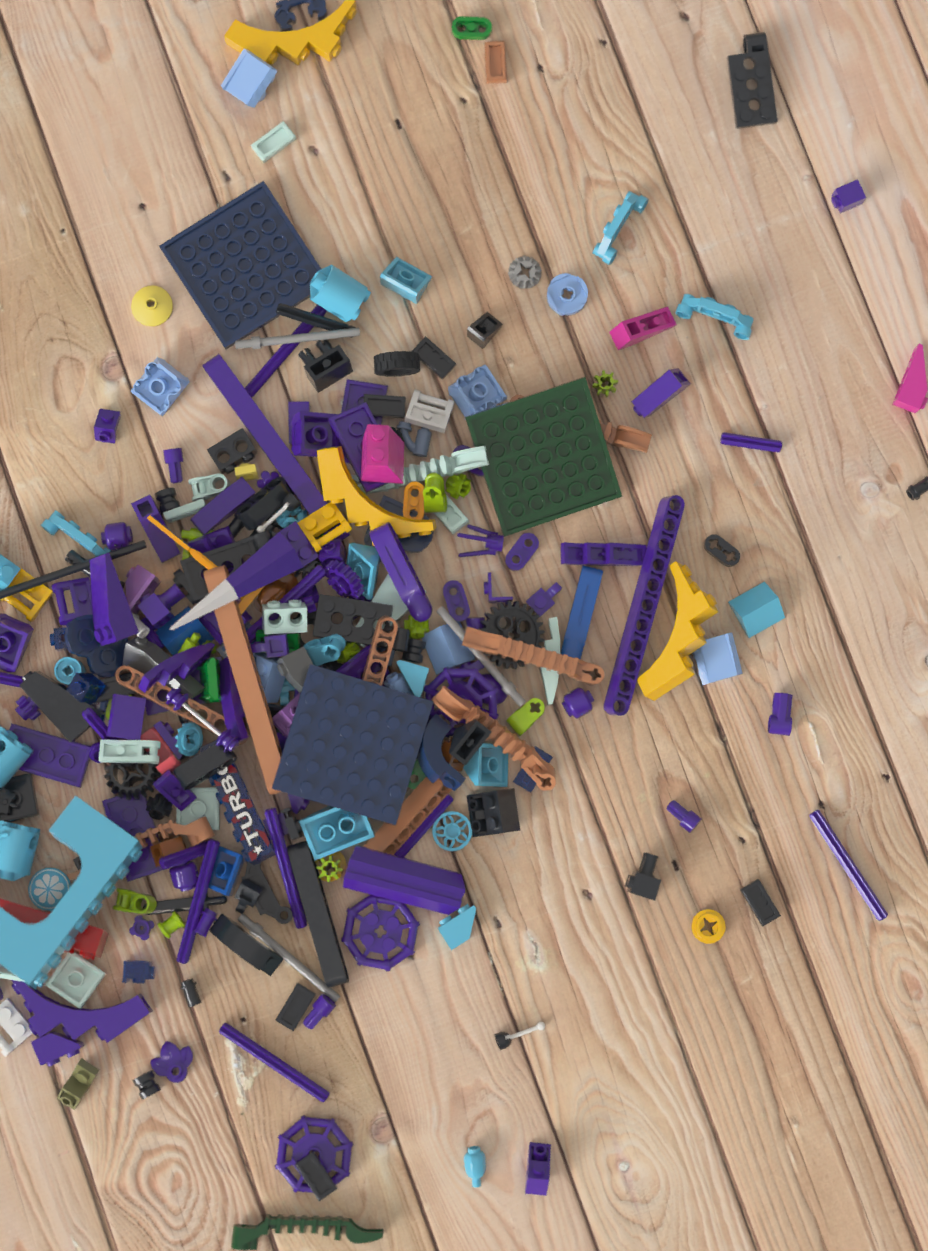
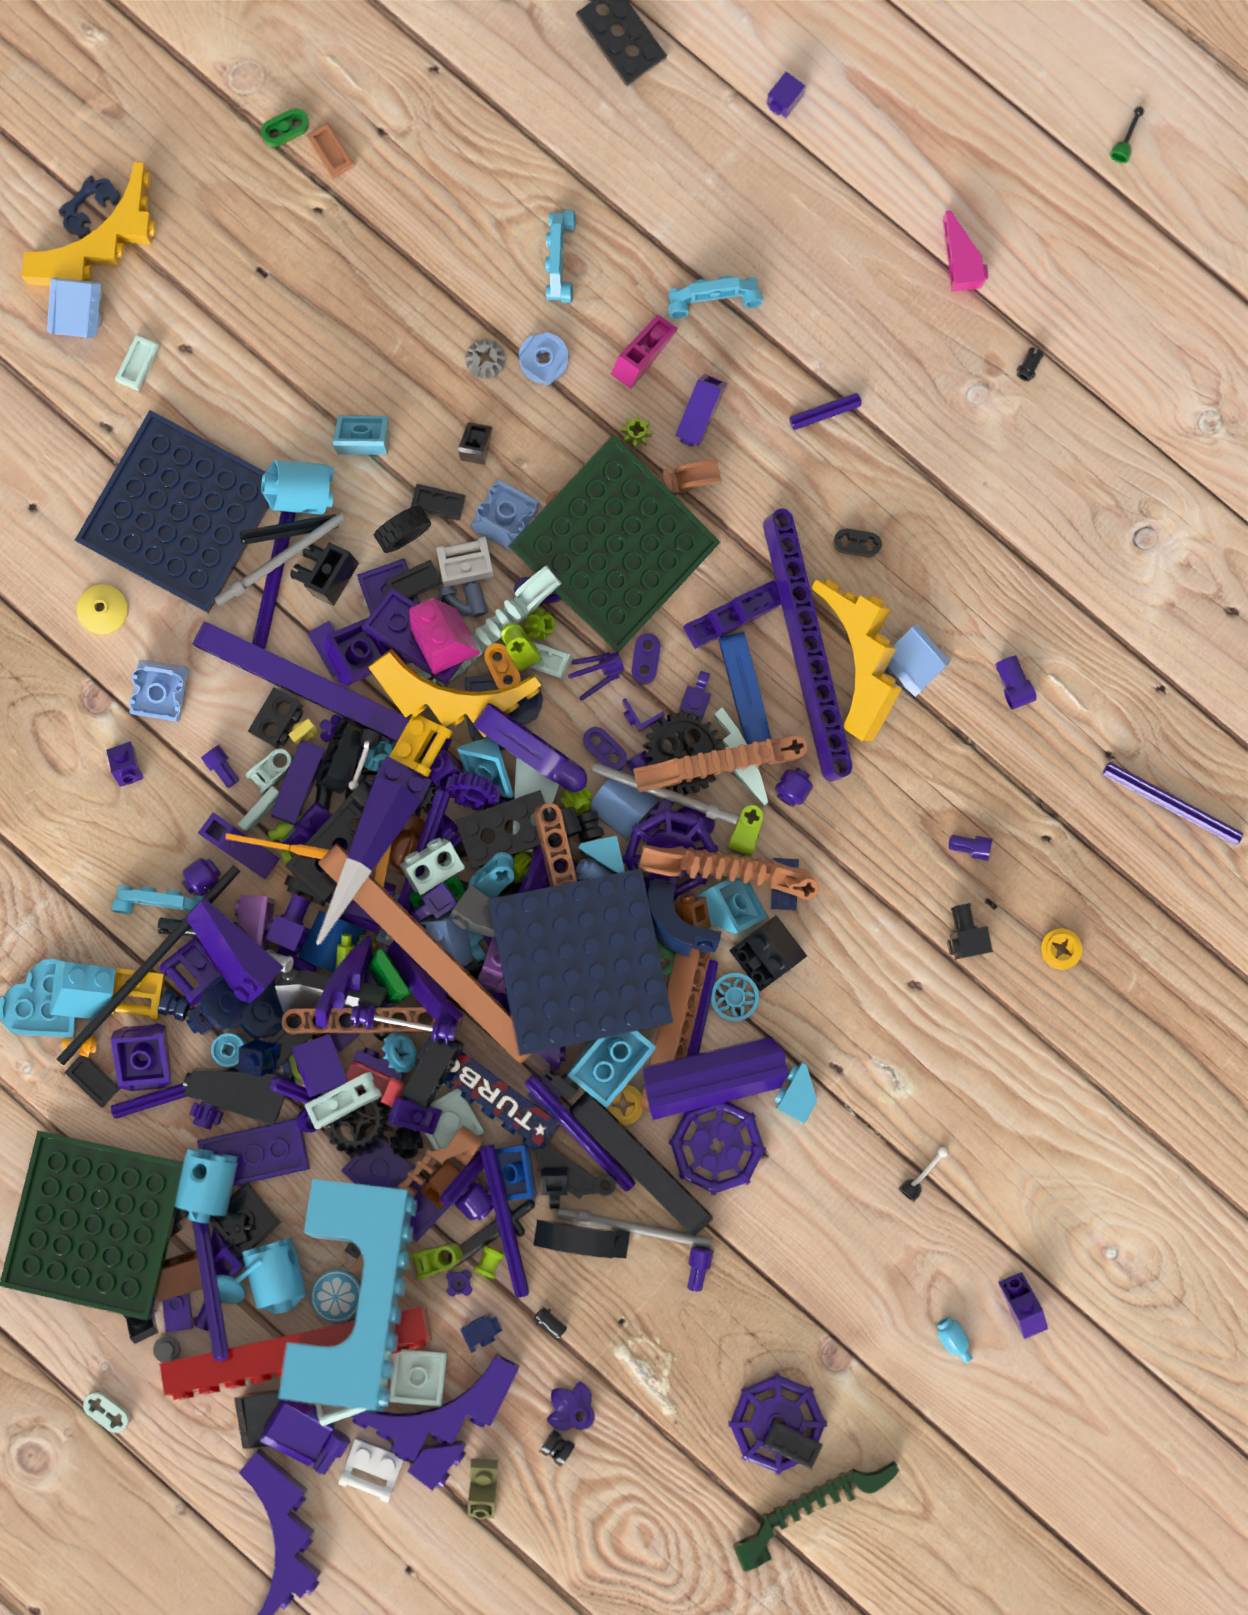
camera: 25 degrees left, 0 degrees up
black wheel [155,487,180,514] -> none
dark purple pin [194,908,217,937] -> none
dark purple axle [219,1023,330,1102] -> none
black tile [275,983,316,1031] -> none
lime gear [316,855,343,882] -> none
black slope [449,719,492,765] -> none
medium azure slope [728,582,785,638] -> none
black plate [740,879,781,927] -> none
none -> dark blue wheel [158,989,191,1022]

